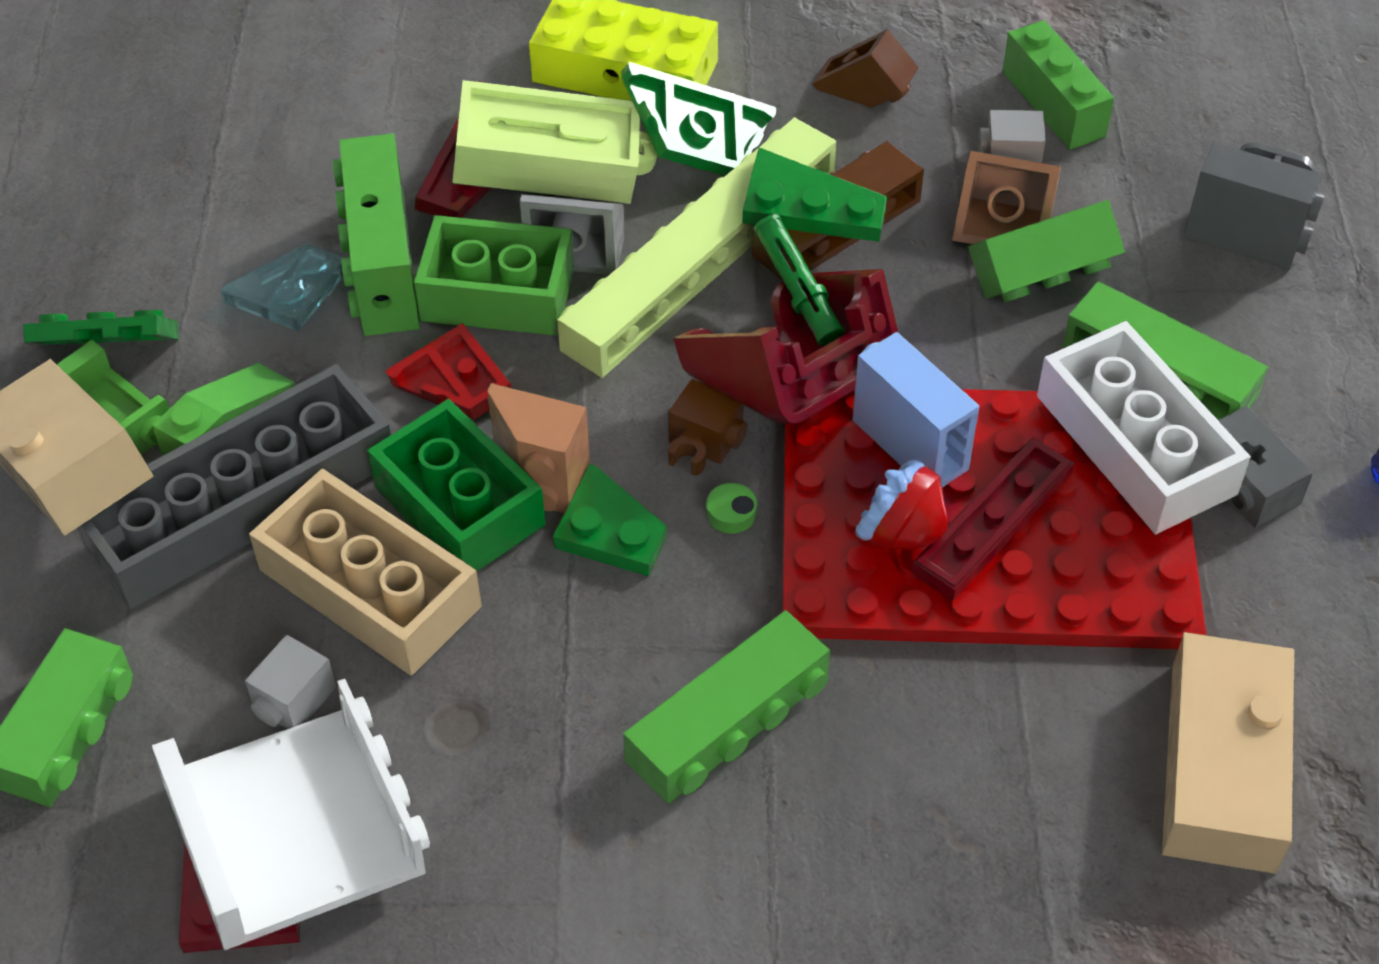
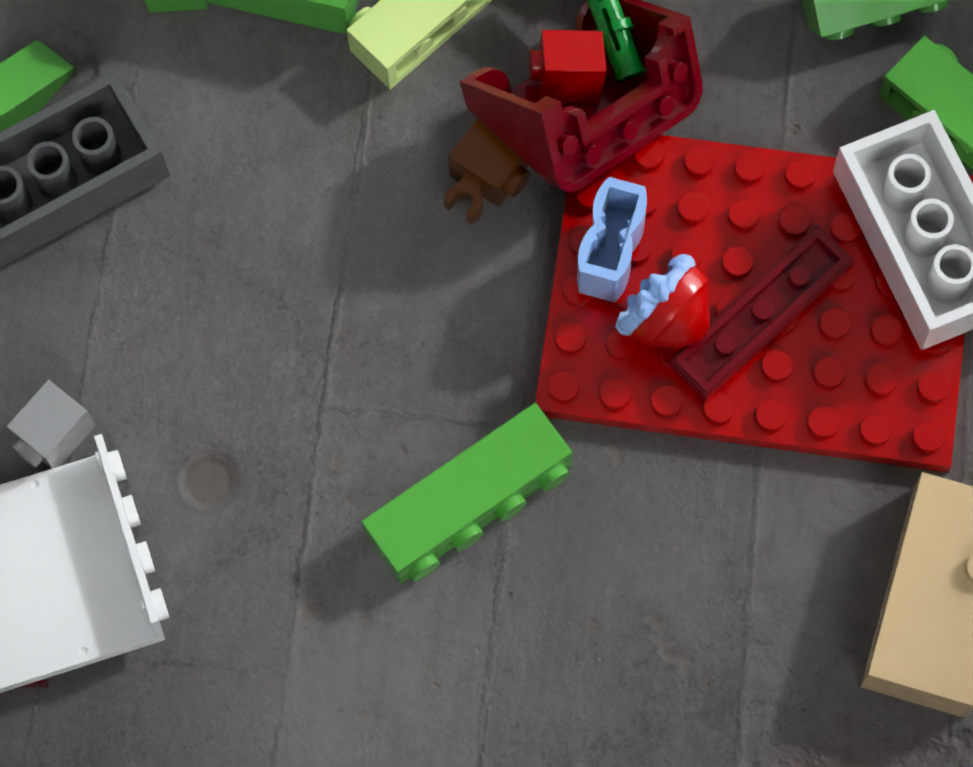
camera: 10 degrees right, 20 degrees up
tan brick [249,468,482,676] -> none
green brick [367,399,546,571] -> none
red wing [385,323,513,420] -> none
nougat slope [487,383,590,514] -> none
green wing [553,464,667,576] -> none
bright green tile [706,483,757,534] -> none
light blue brick [852,332,979,487] -> none
none -> red brick [529,30,607,103]
none -> light blue brick [577,177,647,302]

